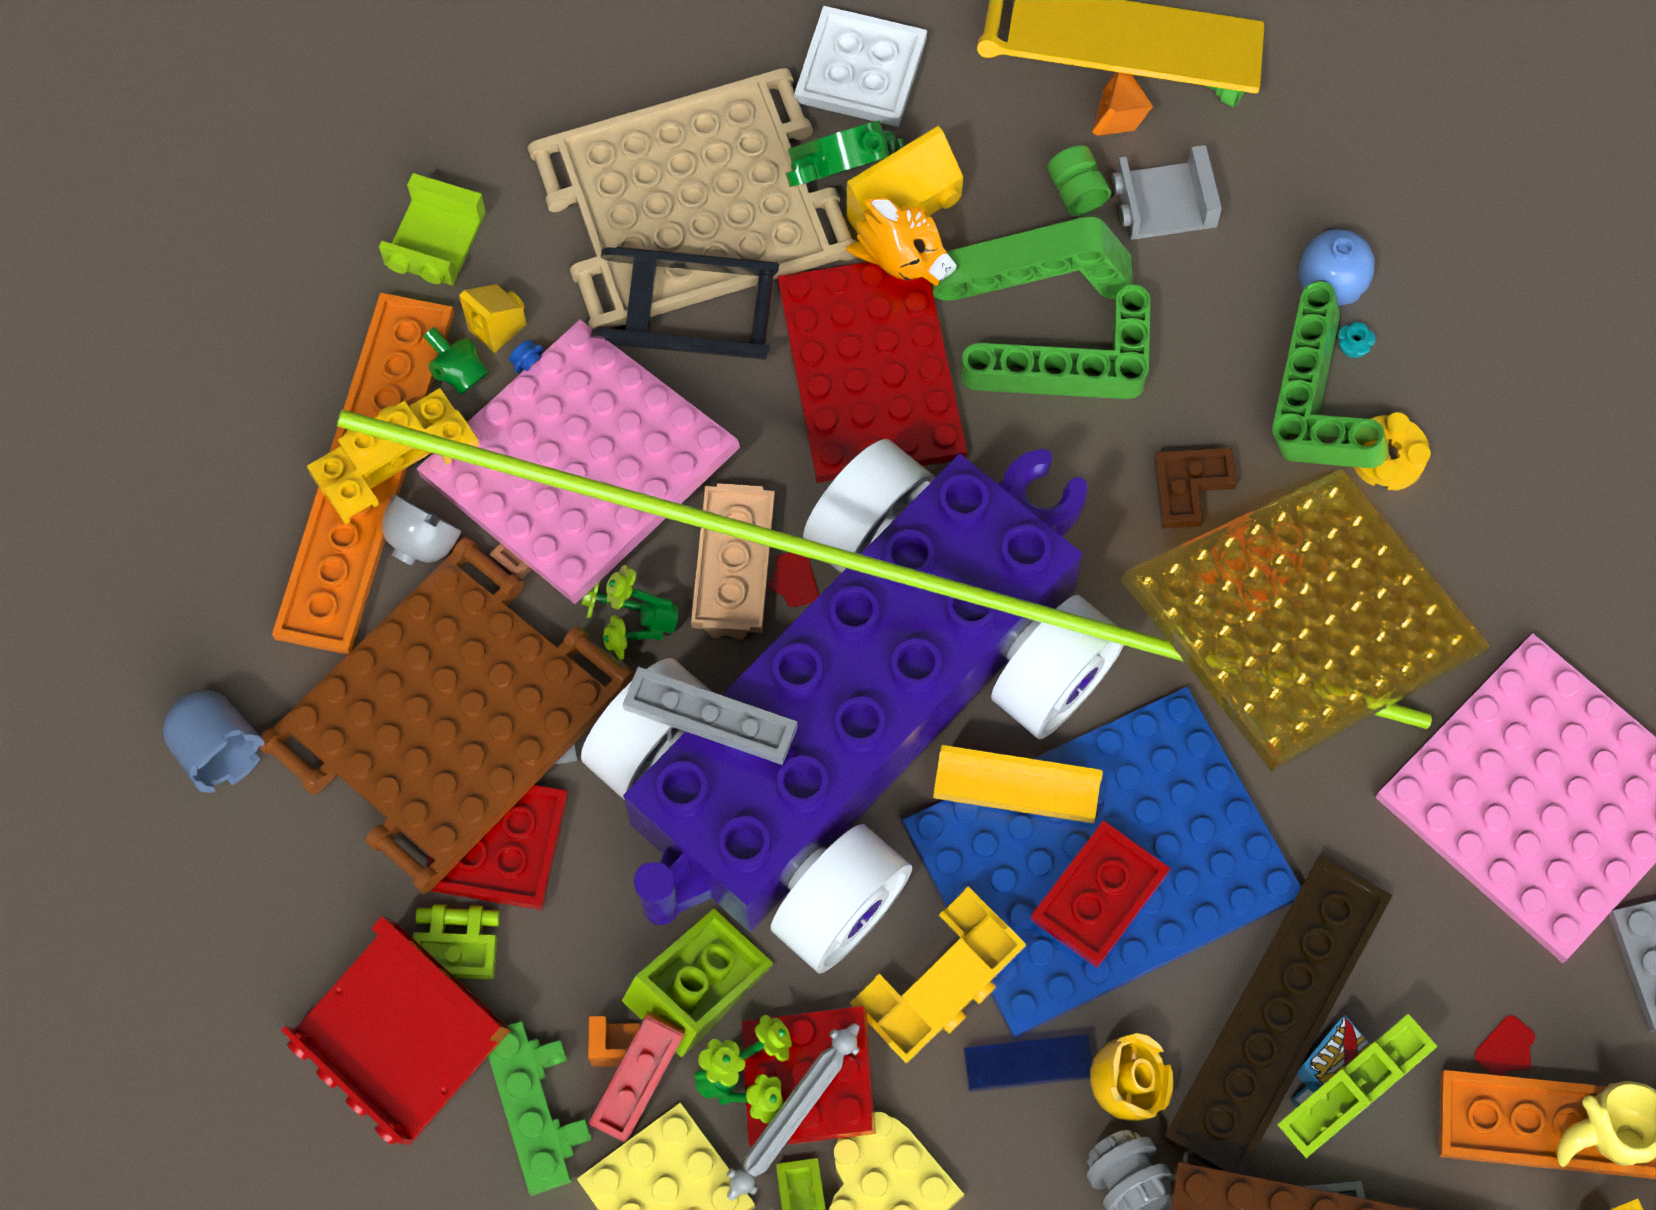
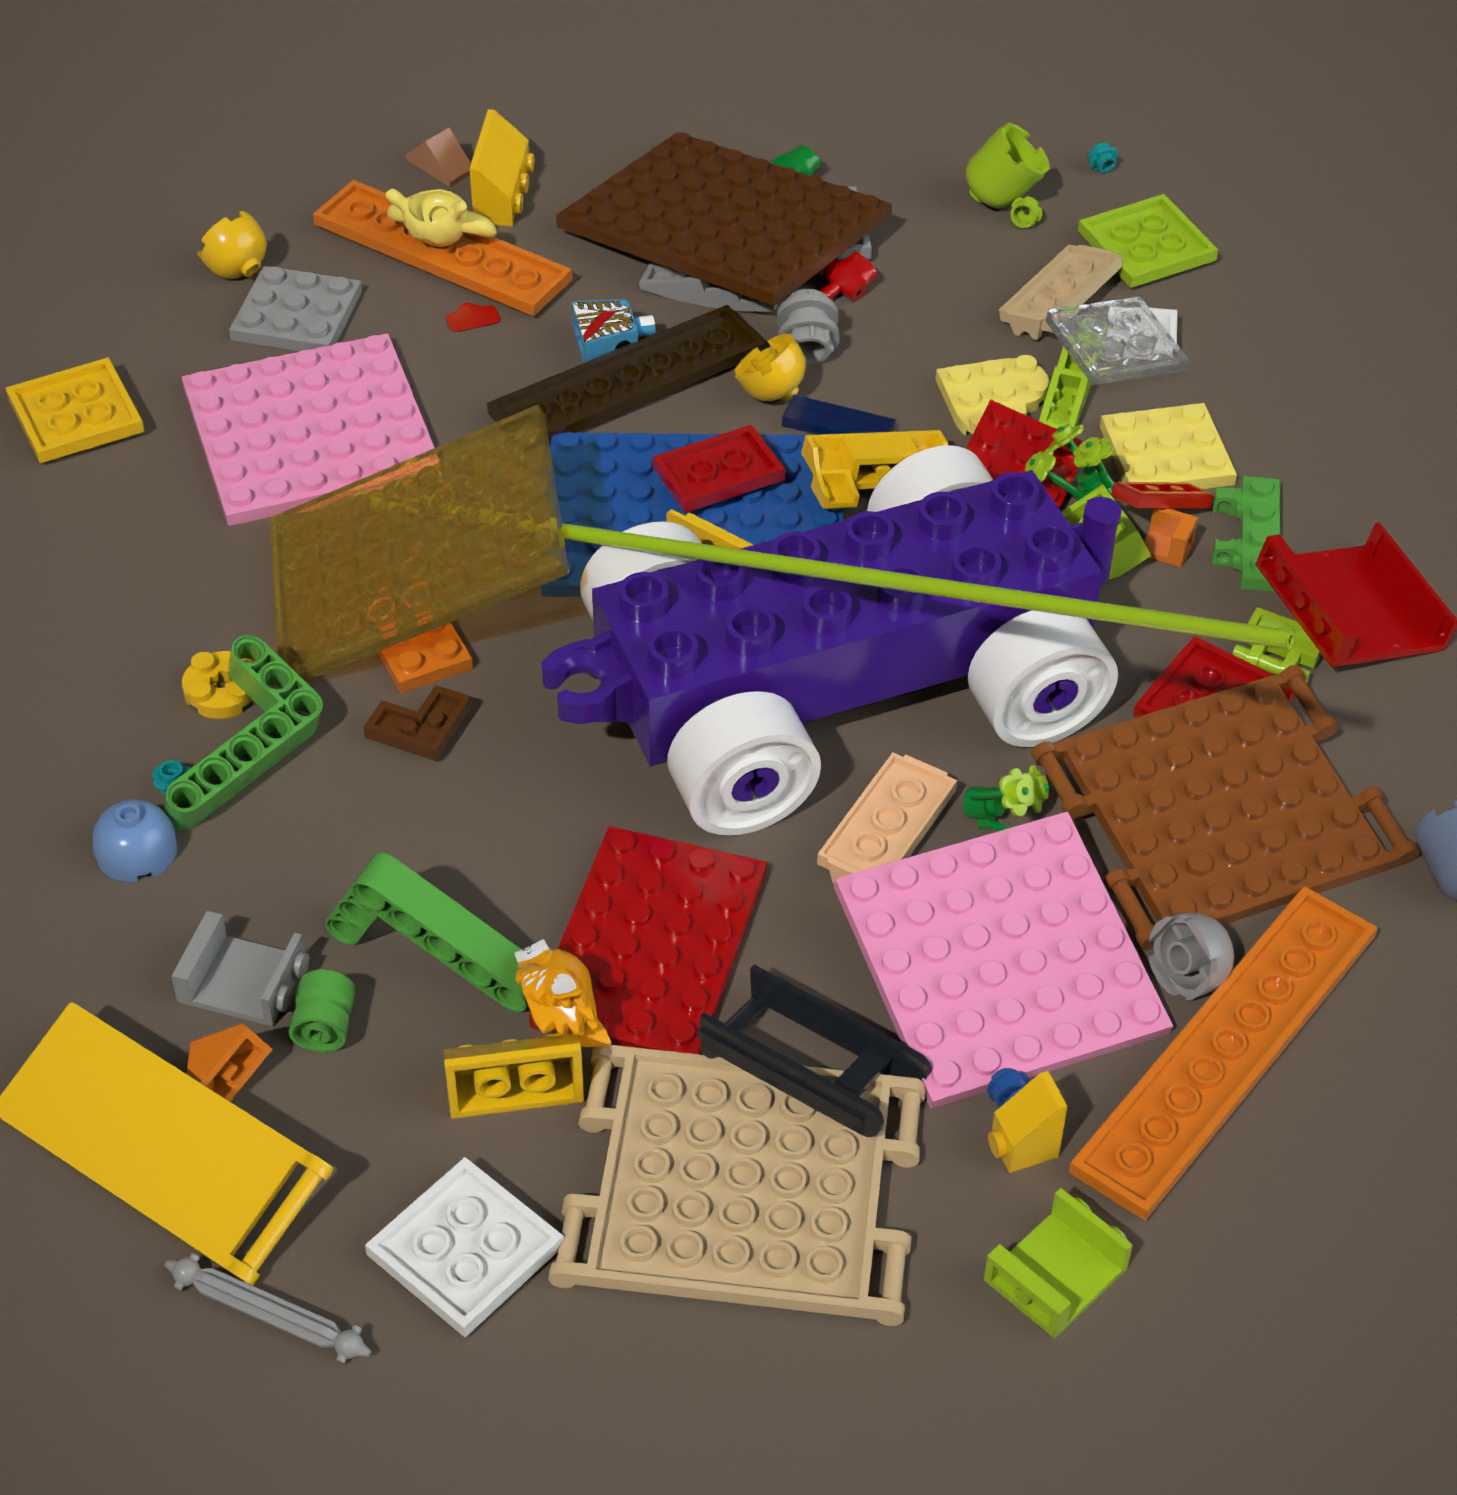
camera: 155 degrees left, 20 degrees down
yellow bracket [307,388,480,525] -> none
green piece [423,327,489,395] -> none
light grey plate [623,667,798,765] -> none
light grey wheel [727,1023,860,1201] -> none
red sticker [768,553,819,607] -> none
green piece [785,120,906,187] -> none
bright green beam [960,284,1150,399] -> none
lime slope [1277,1014,1438,1158] -> none

